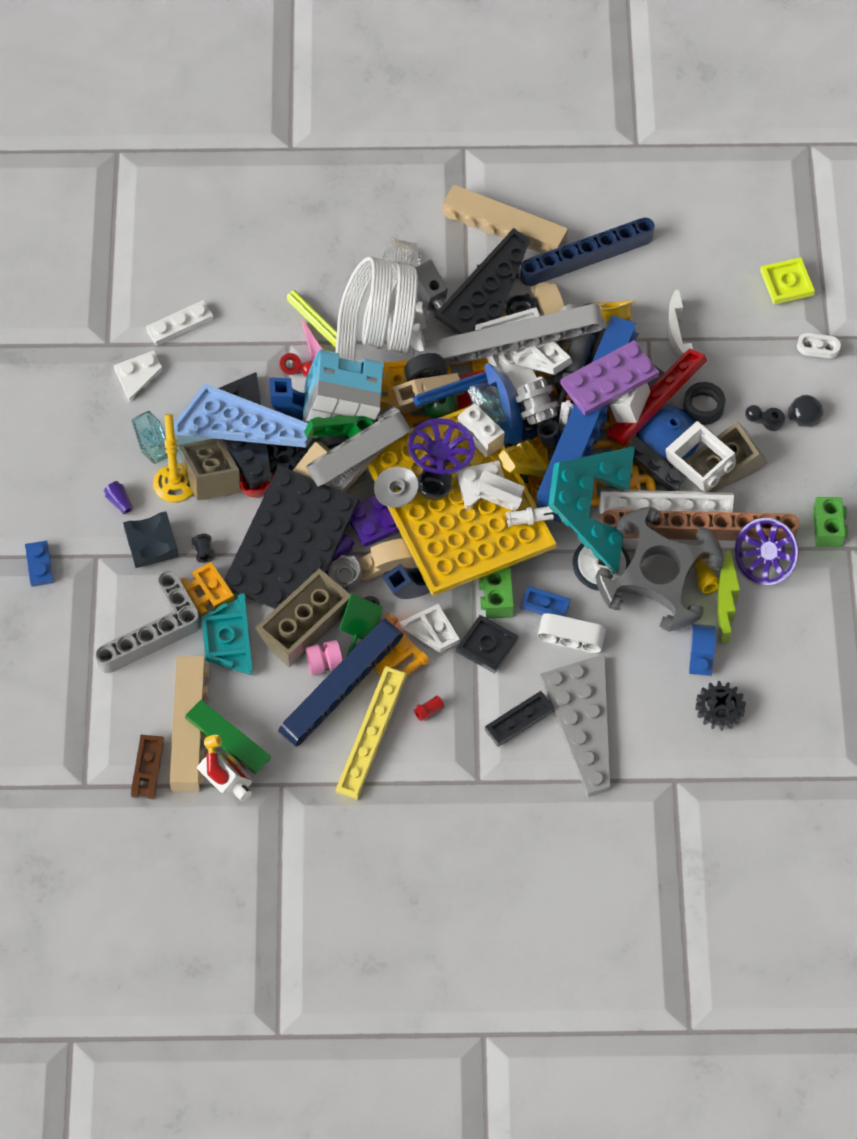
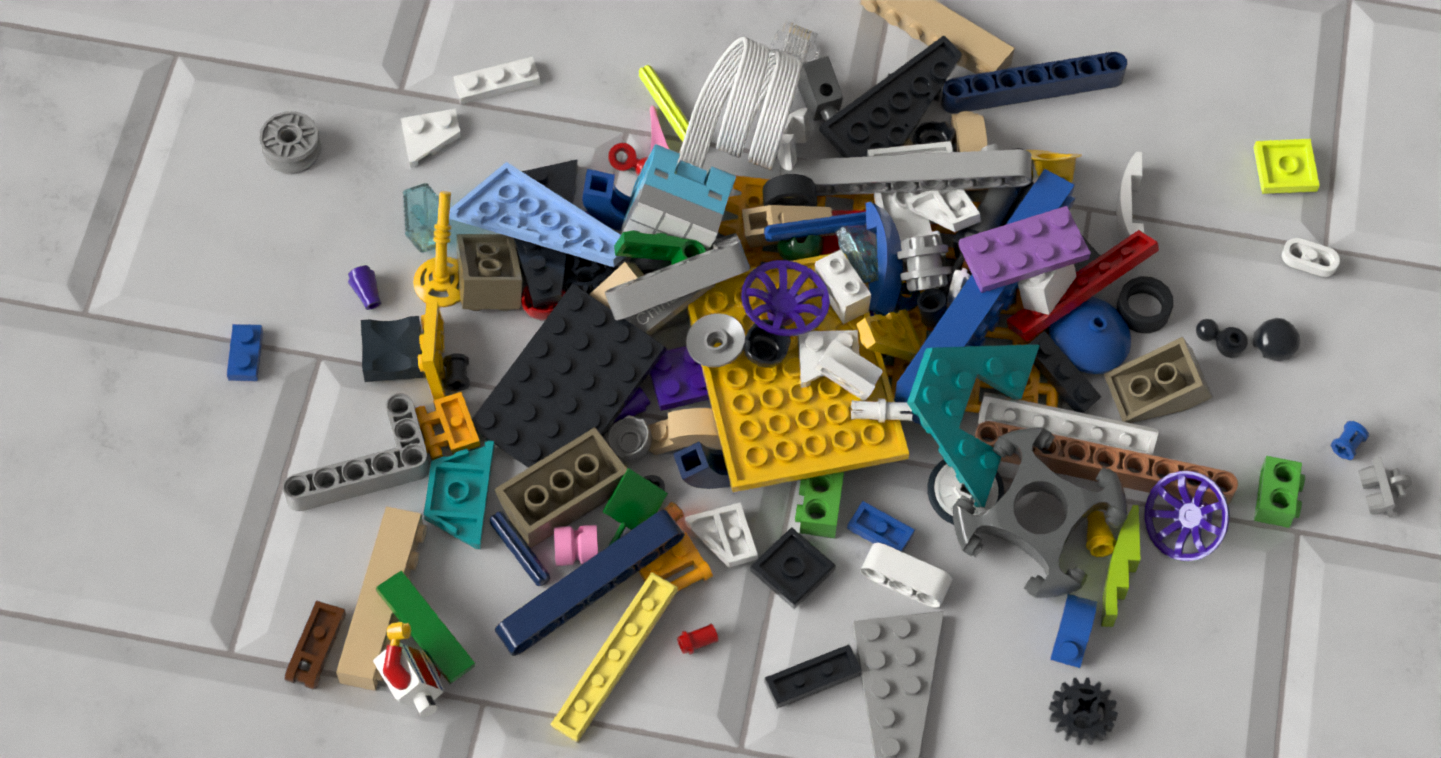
camera: 10 degrees right, 0 degrees up
white window [666,421,736,492] -> none
none -> light grey wheel [259,111,321,173]
none -> yellow wing [418,301,446,400]
none -> dark blue axle [489,511,550,587]

